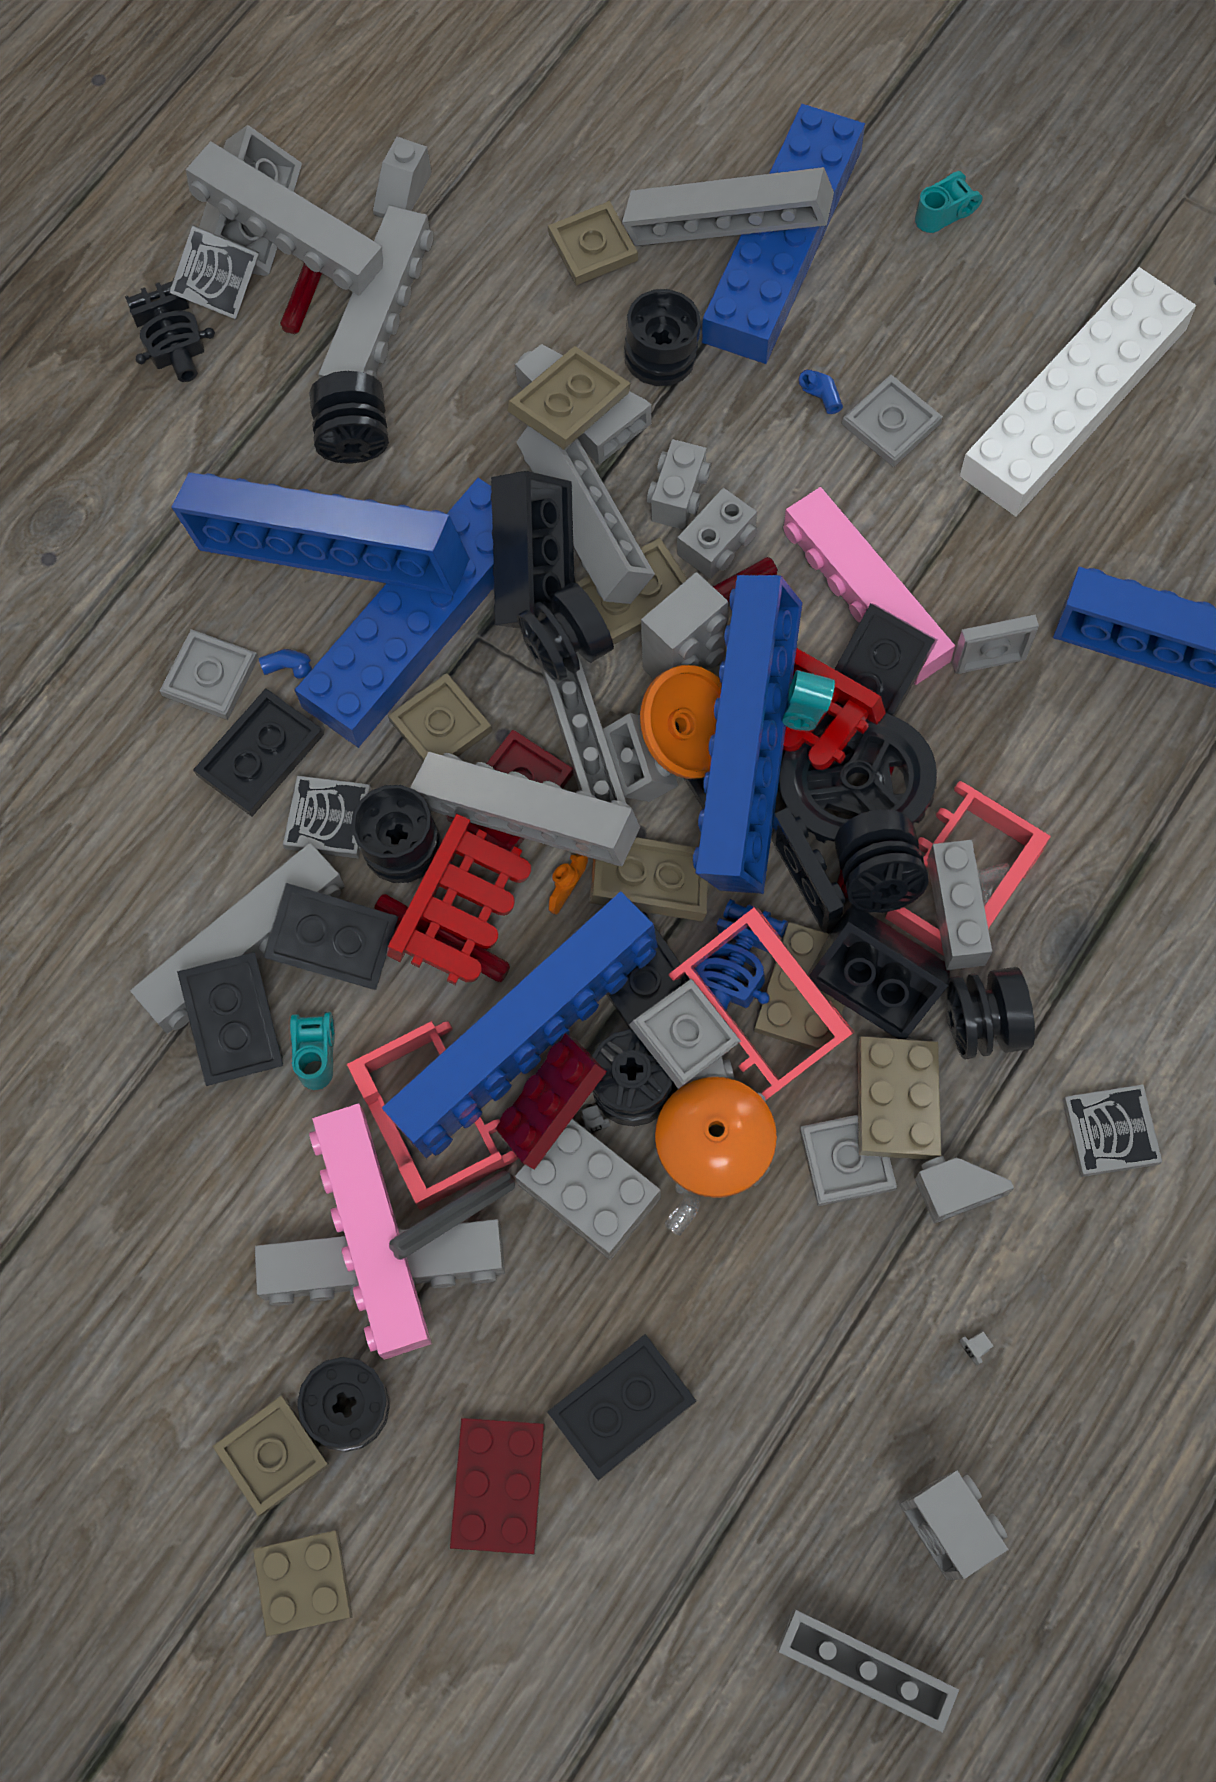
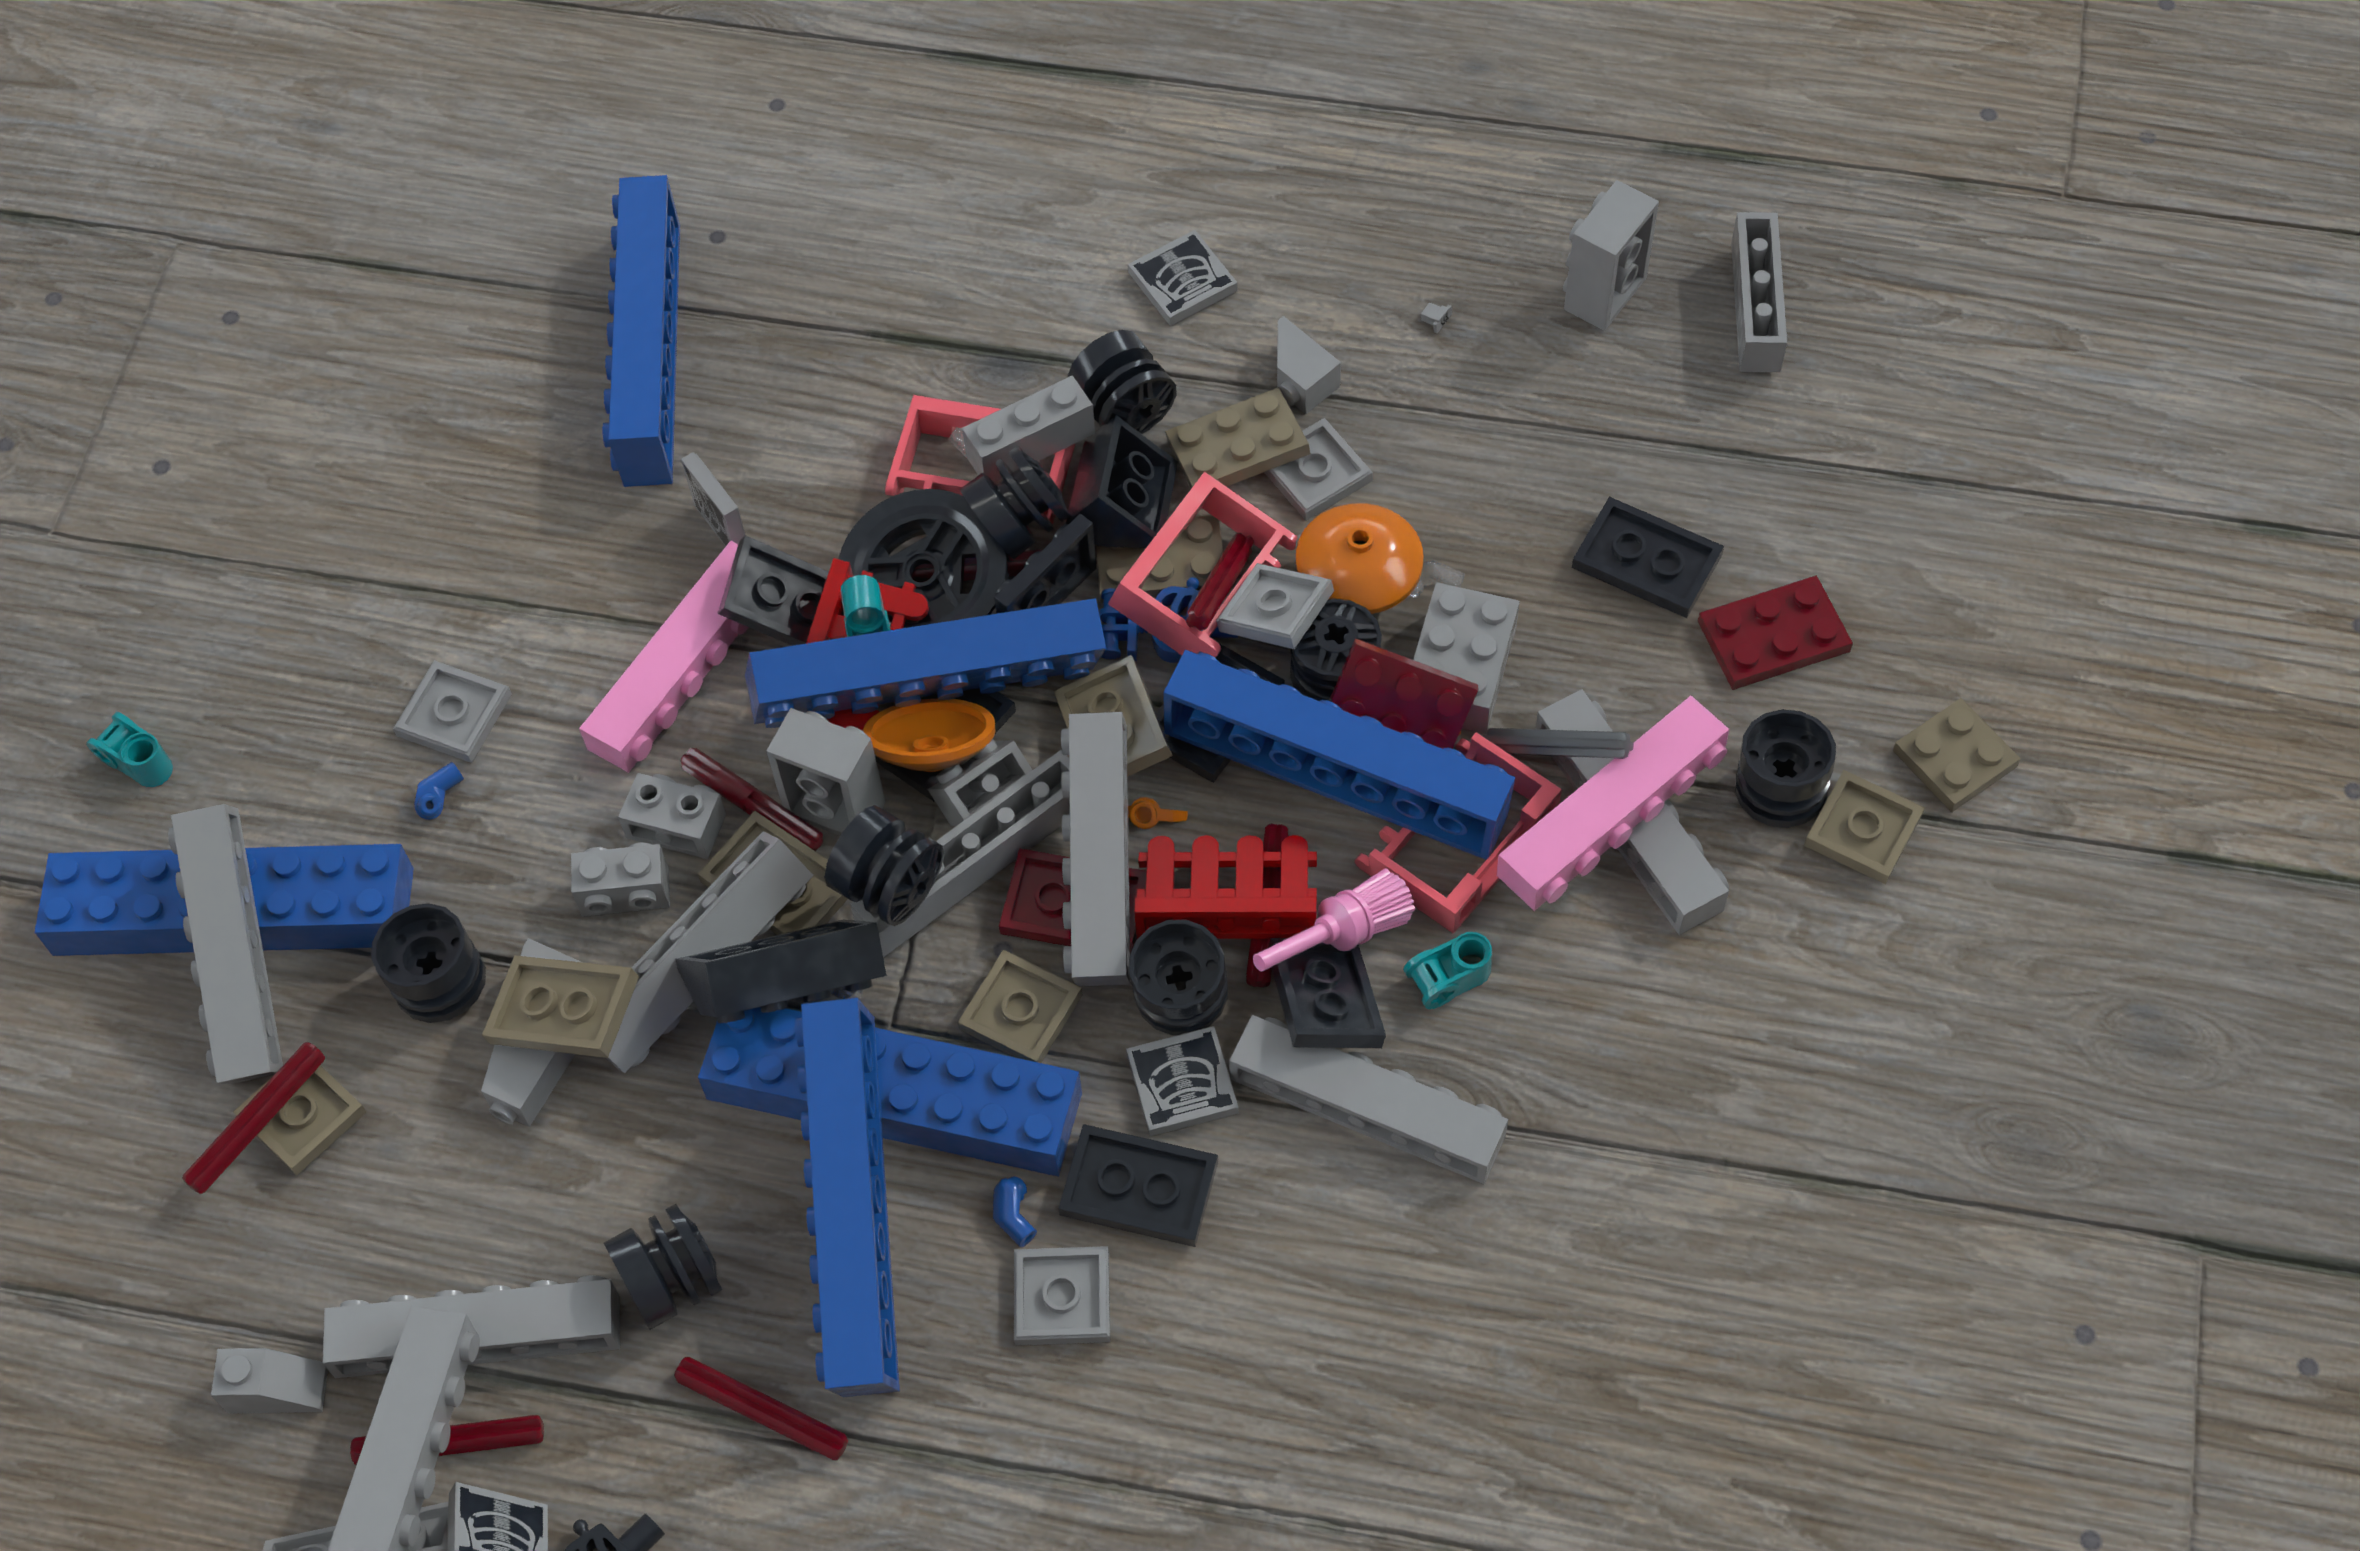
camera: 115 degrees left, 10 degrees down
black plate [177,952,283,1086] -> none
white brick [960,267,1196,517] -> none
none -> dark red axle [182,1042,325,1194]
none -> dark red axle [674,1357,848,1460]
none -> dark red axle [1186,533,1254,631]
none -> bright pink piece [1253,868,1415,971]

